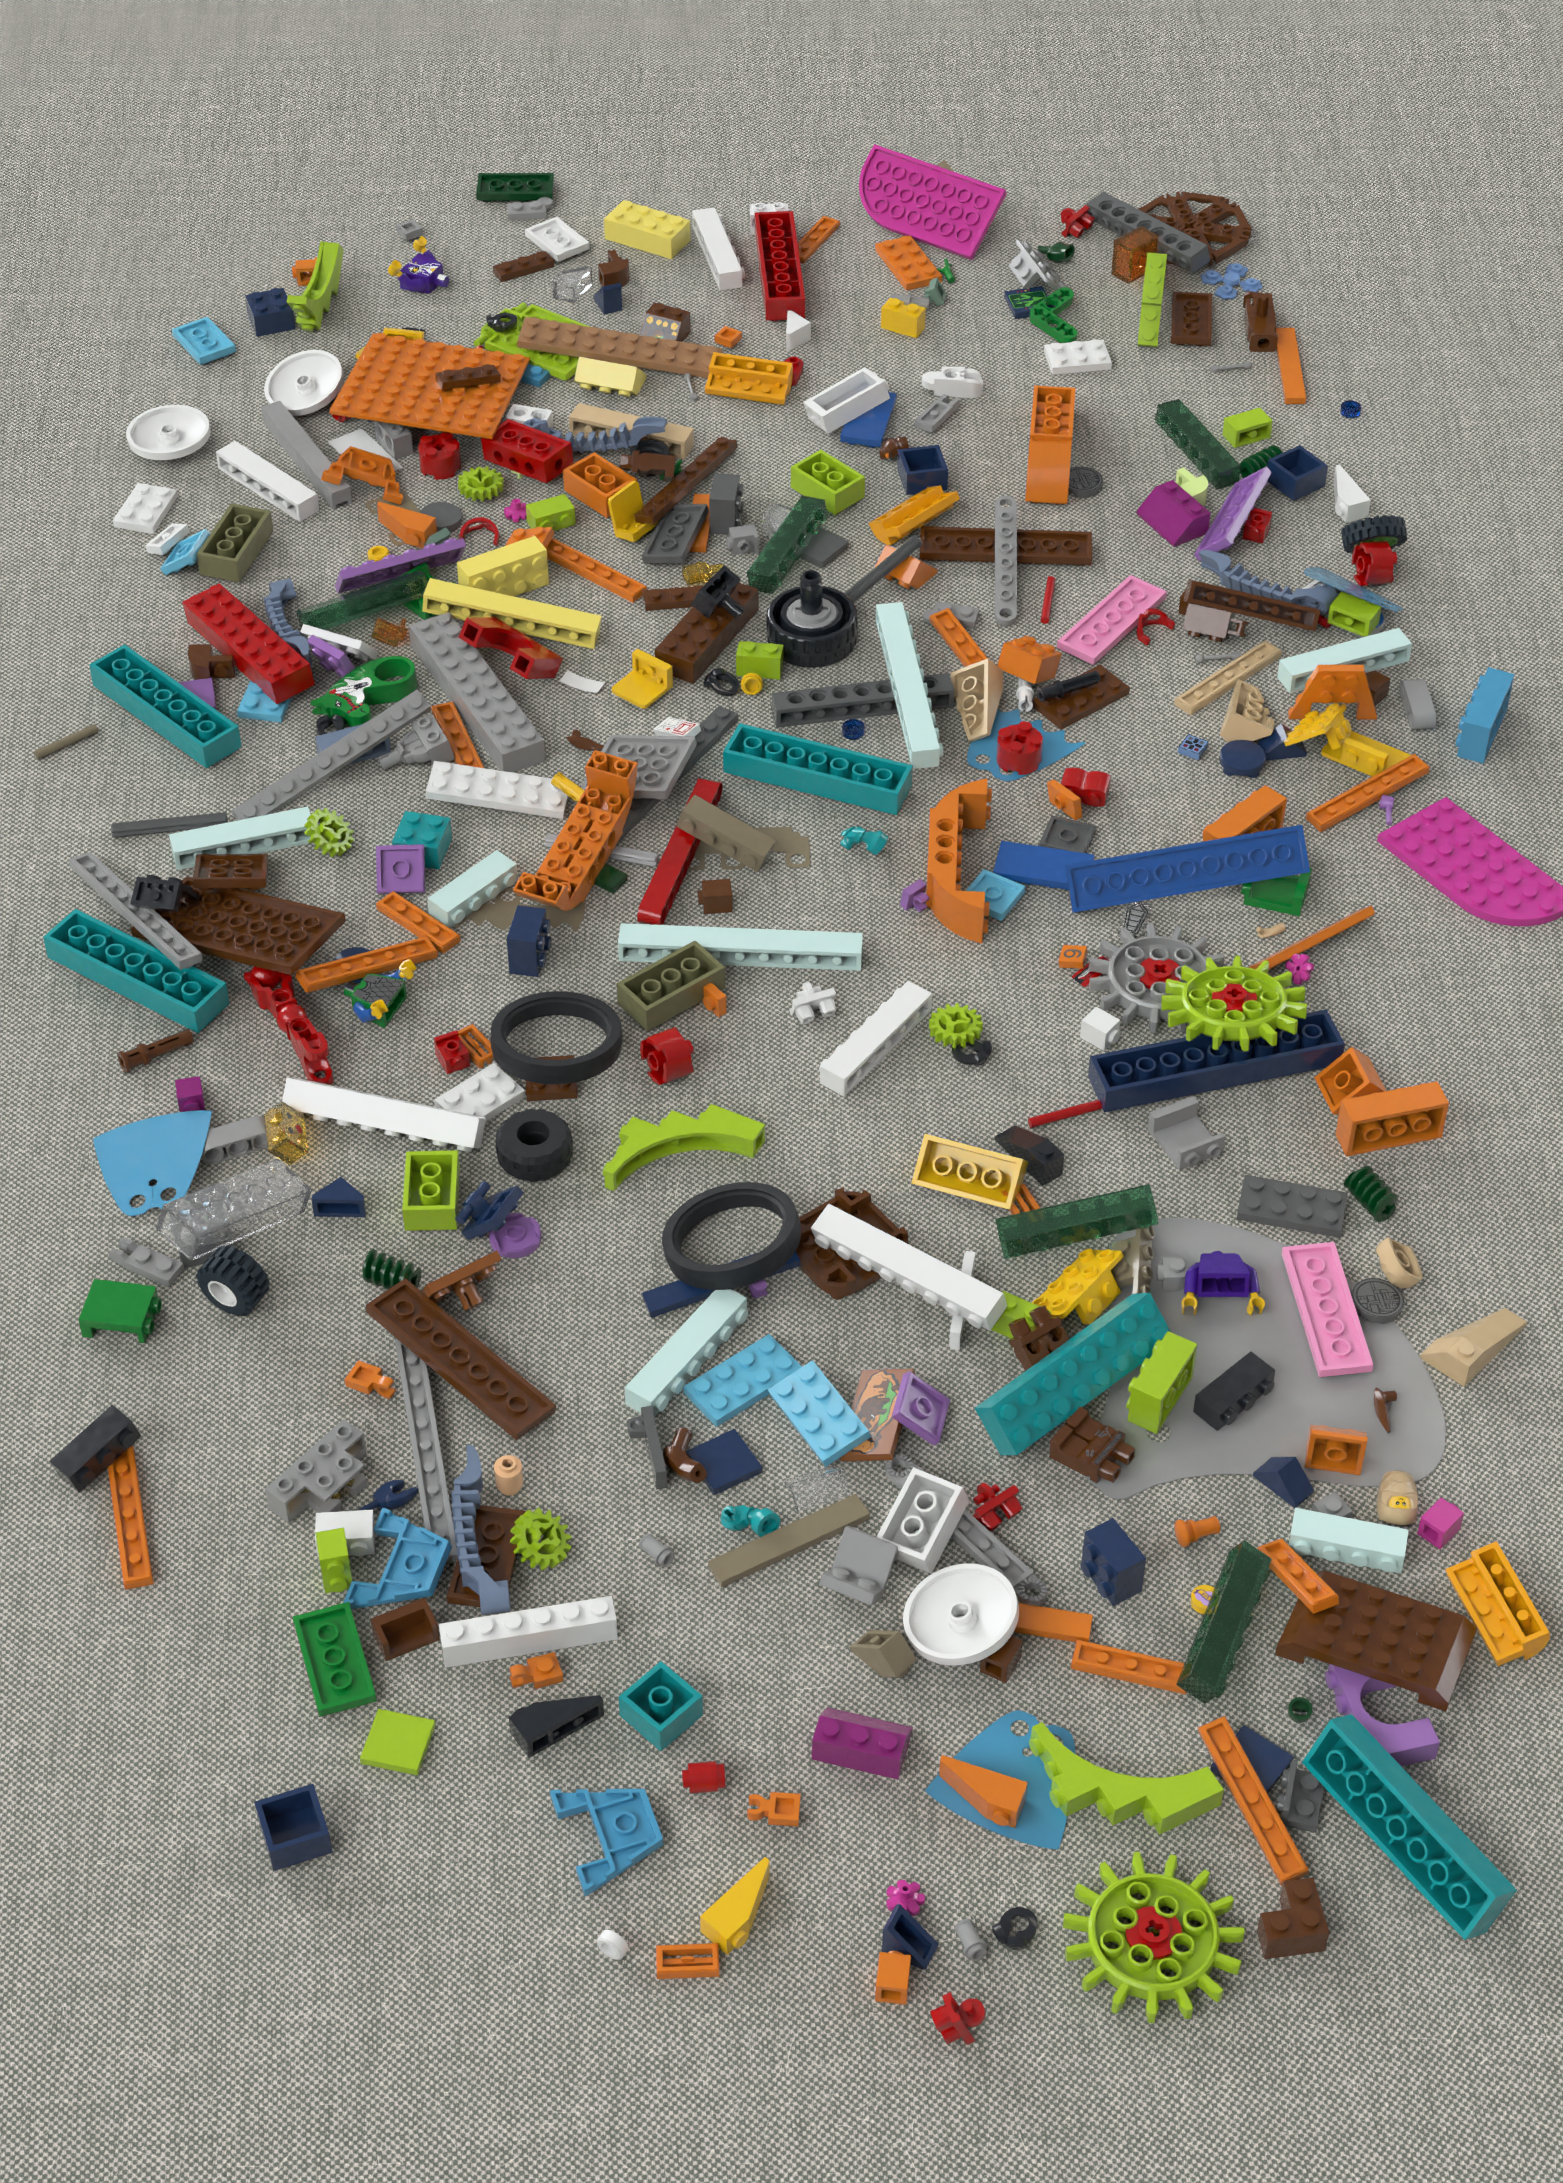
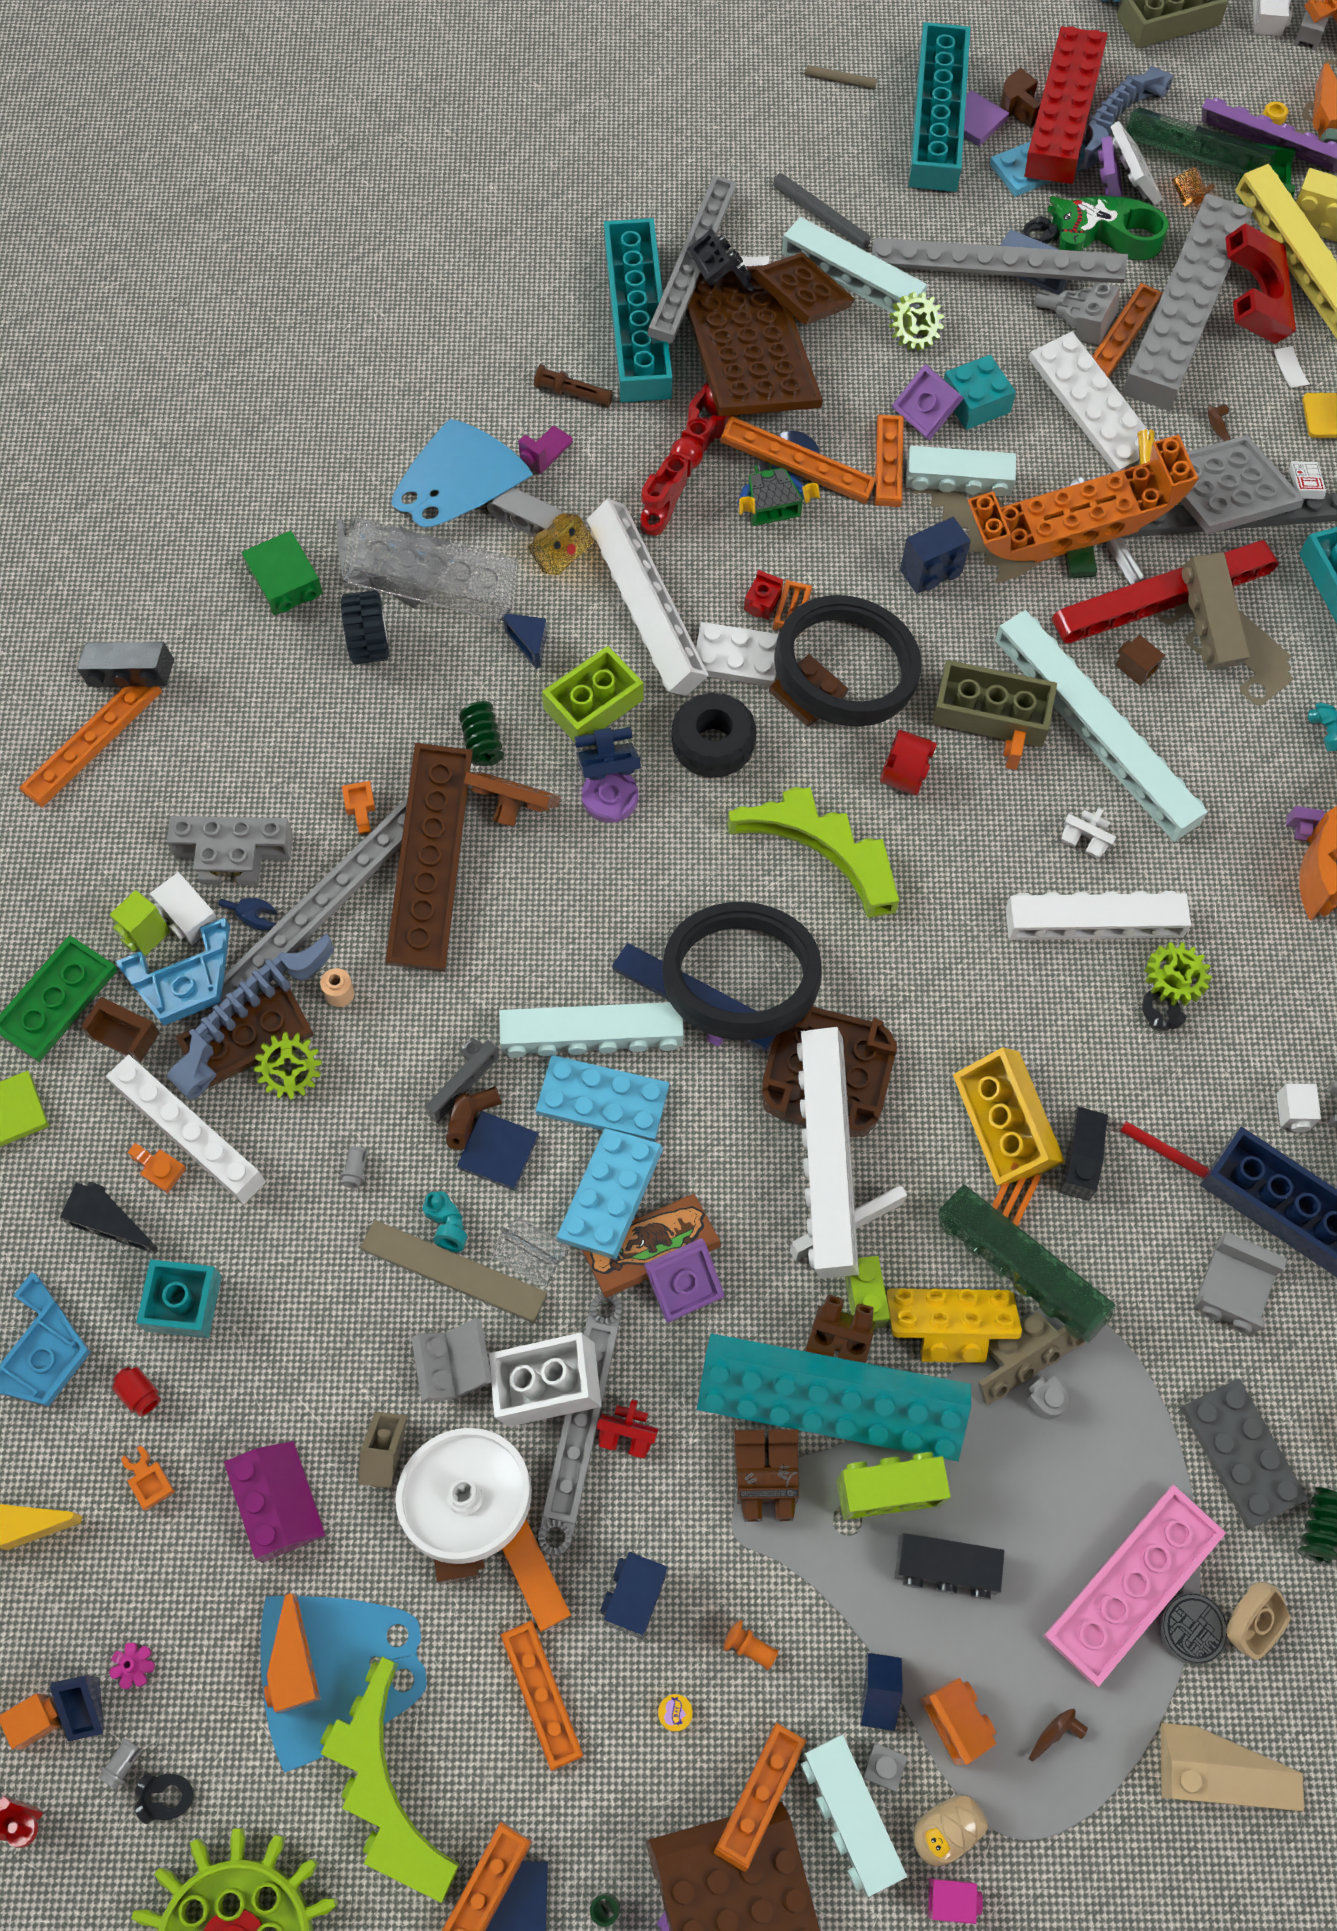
camera: 50 degrees right, 20 degrees up
clear green brick [1176,1540,1272,1704] -> none
dark purple torso [1181,1251,1265,1315] -> none

